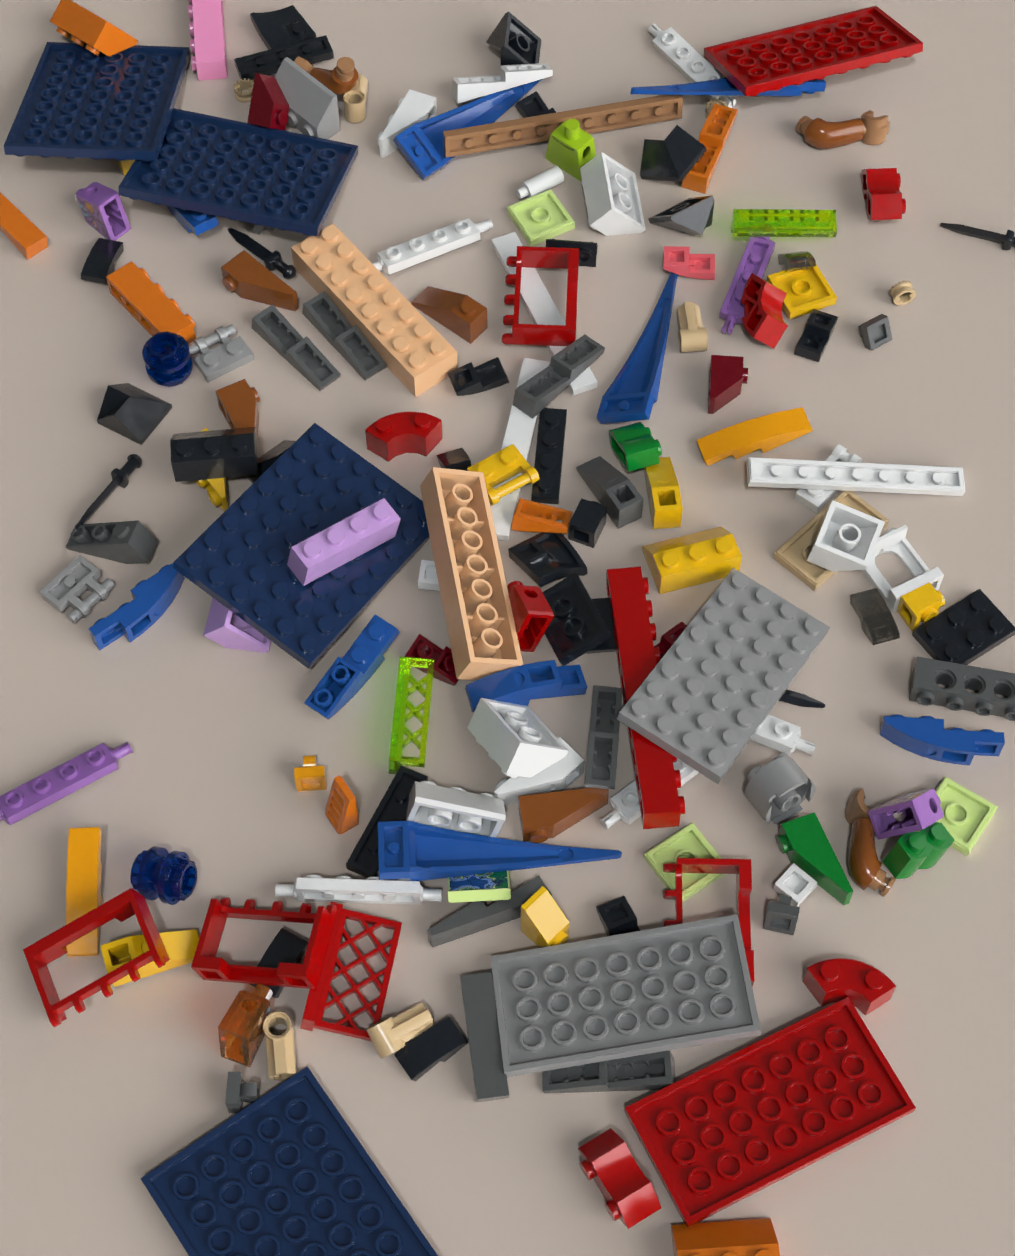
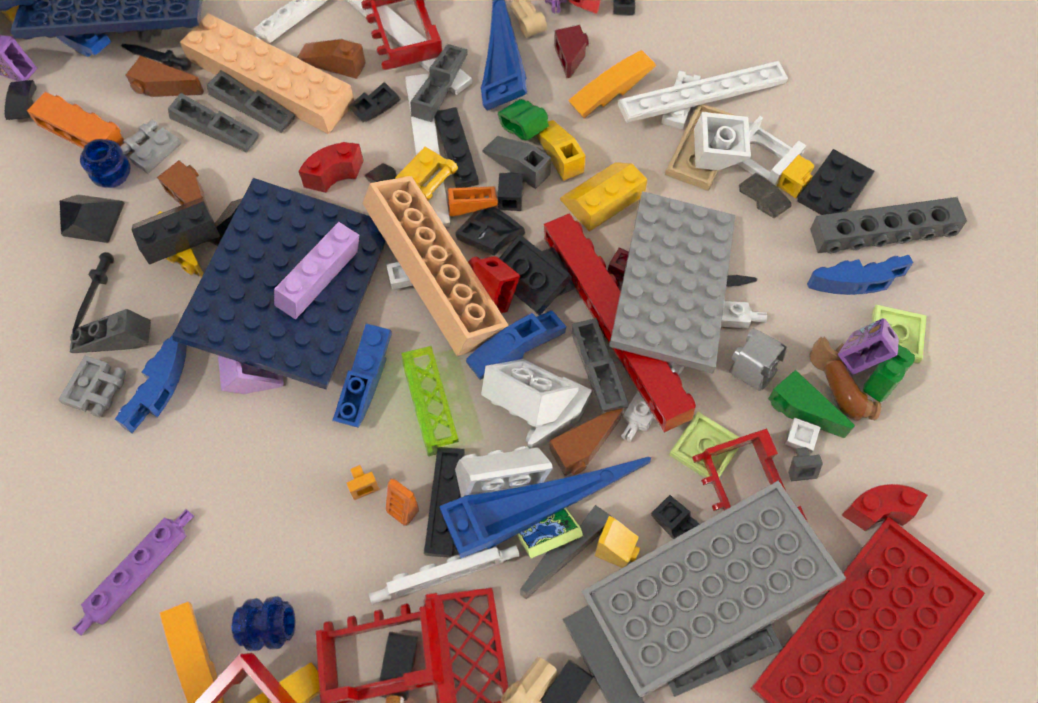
camera: 20 degrees left, 5 degrees up
dark red slope [402,634,459,686] -> none

